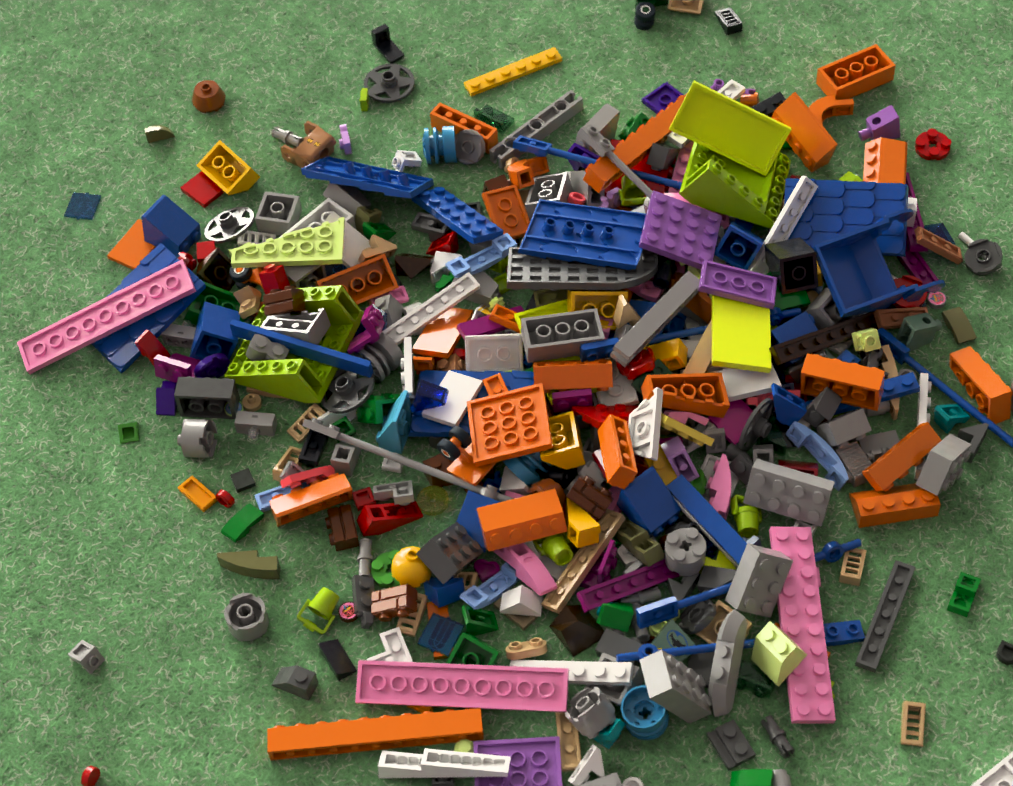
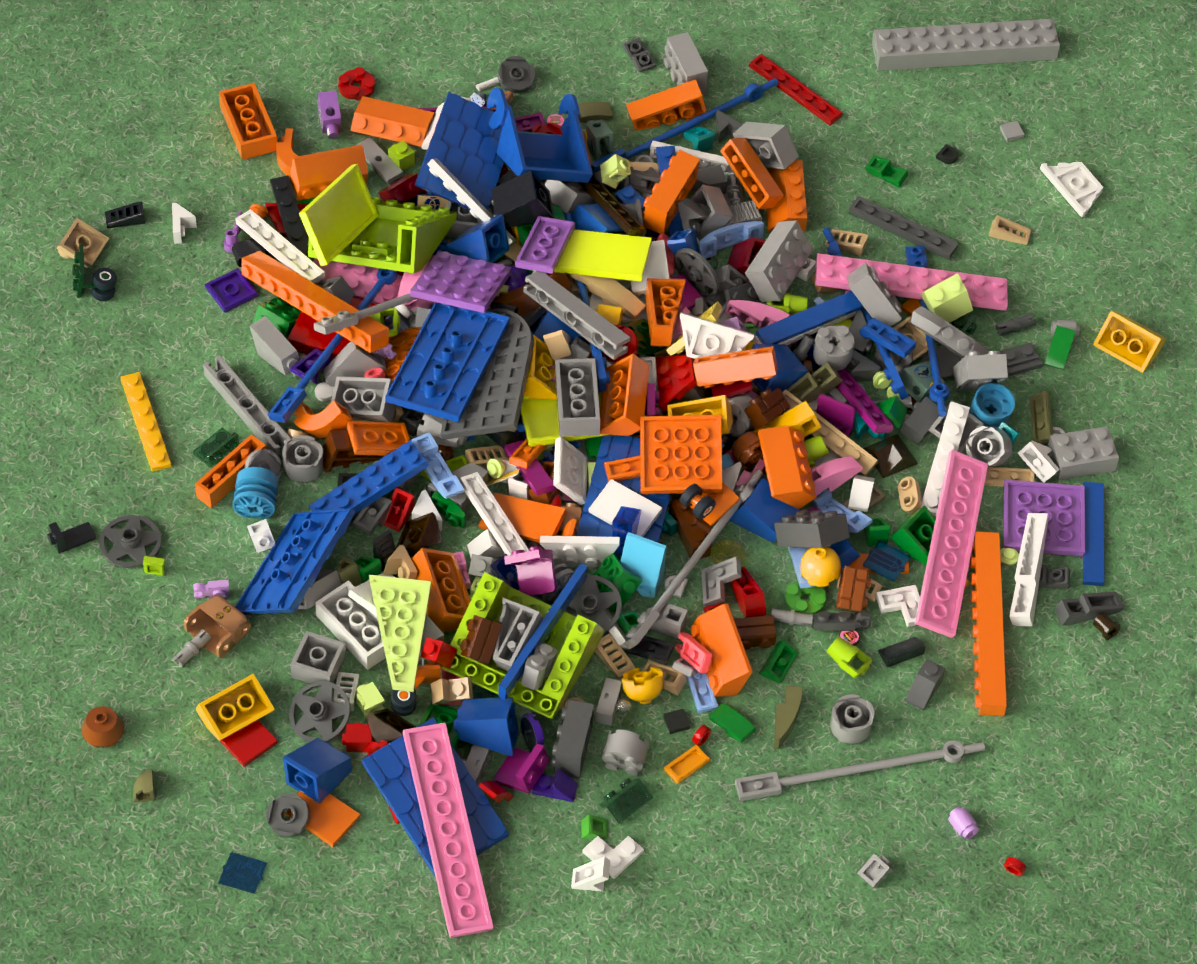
camera: 90 degrees left, 0 degrees up
none -> white slope [172,203,197,244]
none -> dark grey plate [266,793,310,837]
none -> light grey brick [282,435,324,482]
none -> light grey tile [355,137,403,184]
none -> black slope [373,530,396,572]
none -> tan slope [465,446,509,469]
none -> white slope [571,857,610,891]
none -> white plate [583,836,644,879]
none -> clear green bracket [600,777,653,823]
none -> yellow cylinder [621,667,664,704]
none -> dark grey slope [691,165,727,194]
none -> light grey bar [735,740,985,801]
none -> green slope [759,640,799,684]
none -> blue plate [860,318,916,358]
none -> lavender brick [949,807,979,840]
none -> olive tile [1030,390,1053,445]

